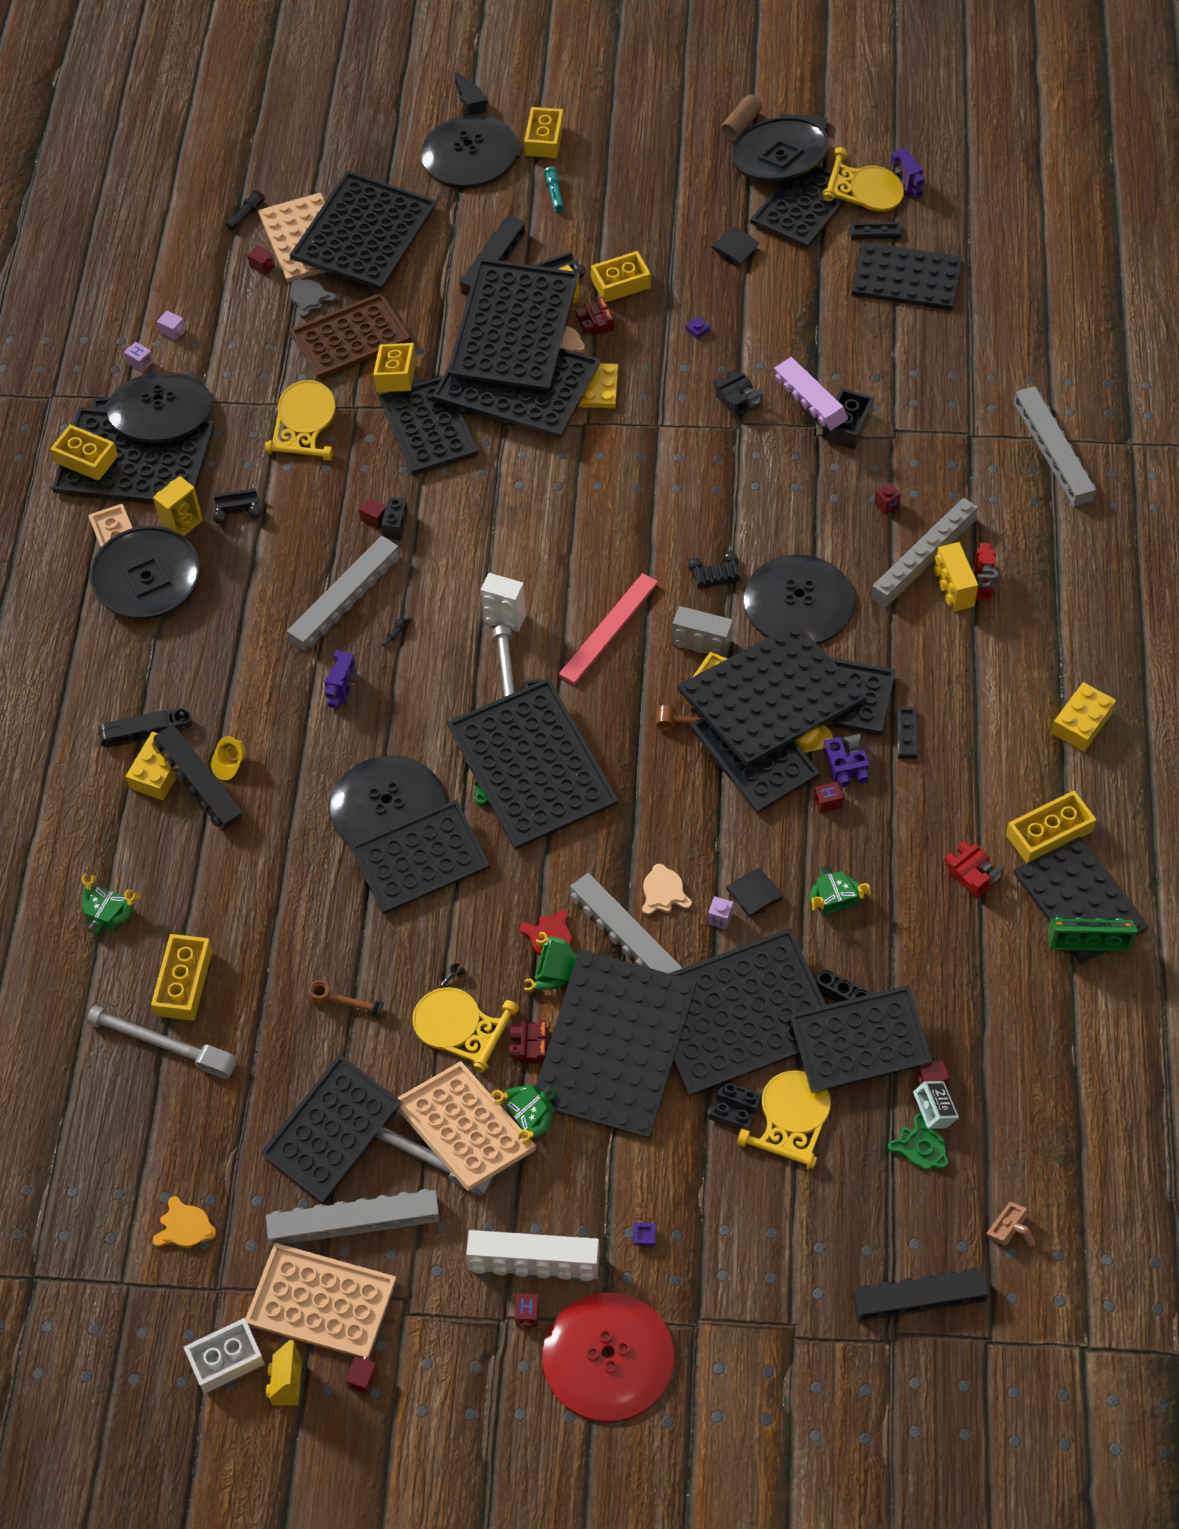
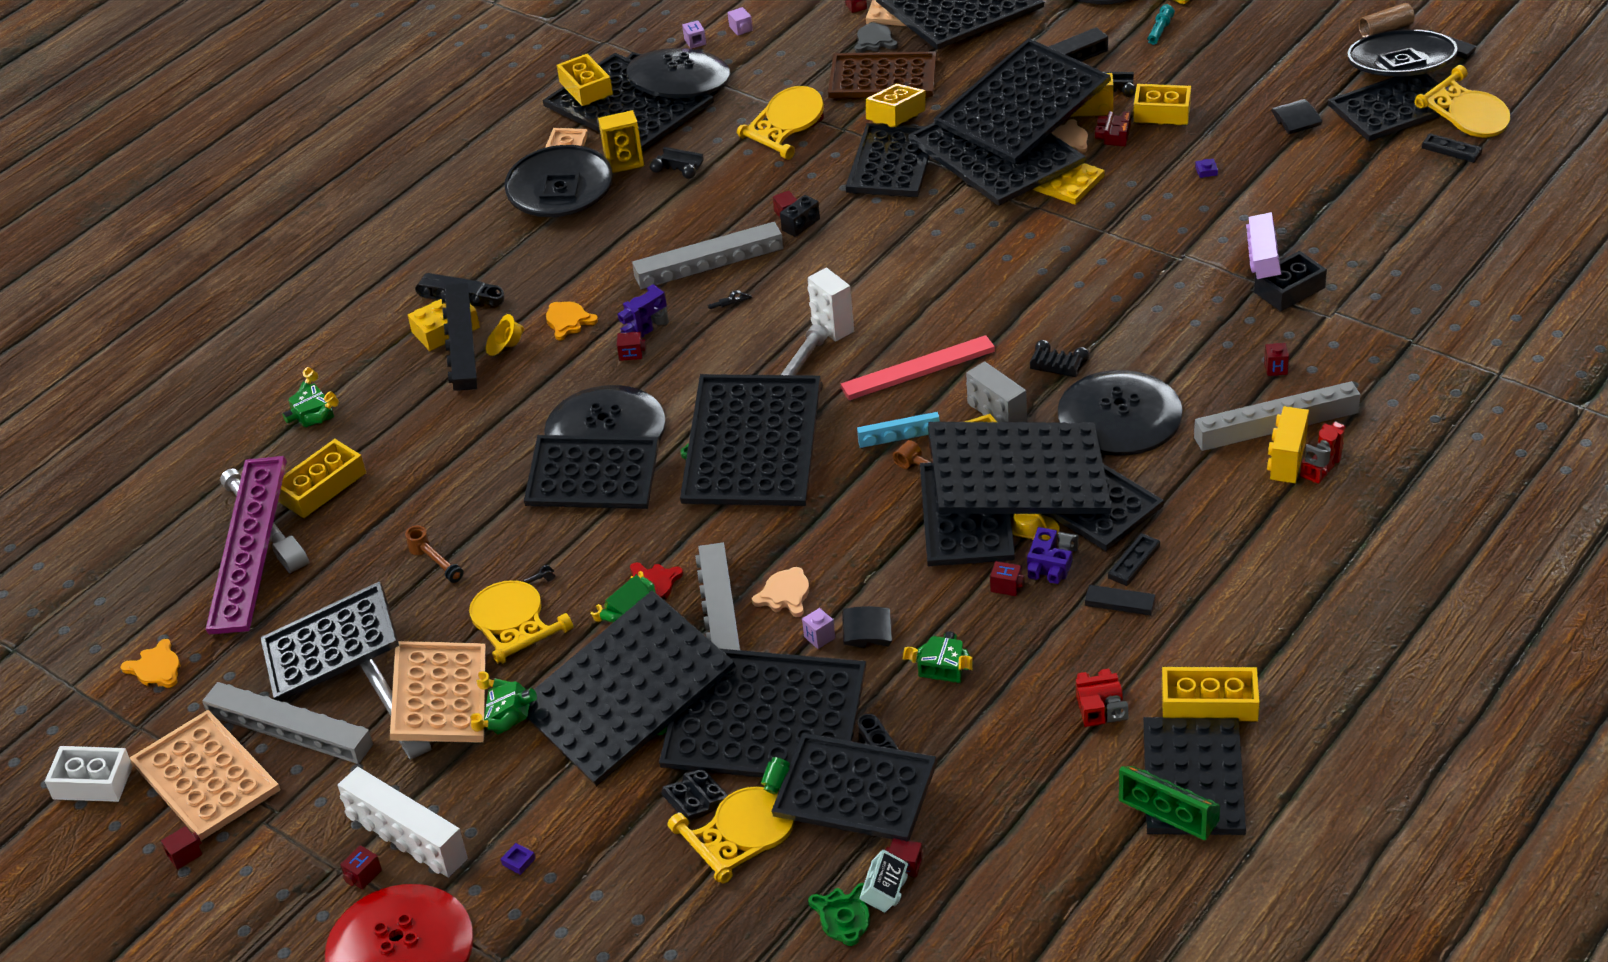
camera: 35 degrees right, 15 degrees down
yellow slope [266,1340,302,1405] -> none
dark red hips [509,1020,547,1064] -> none
black hips [713,370,763,417] -> none
black plate [851,242,963,310] -> none
dark purple hips [890,147,925,198] -> none
light grey brick [1014,386,1096,507] -> none
yellow brick [1051,682,1116,752] -> none
none -> magenta plate [205,456,287,635]
none -> light orange tile [546,302,598,341]
none -> dark red brick [617,332,646,361]
none -> green brick [761,757,790,794]
none -> medium azure plate [857,412,940,448]
none -> black tile [1085,585,1155,615]

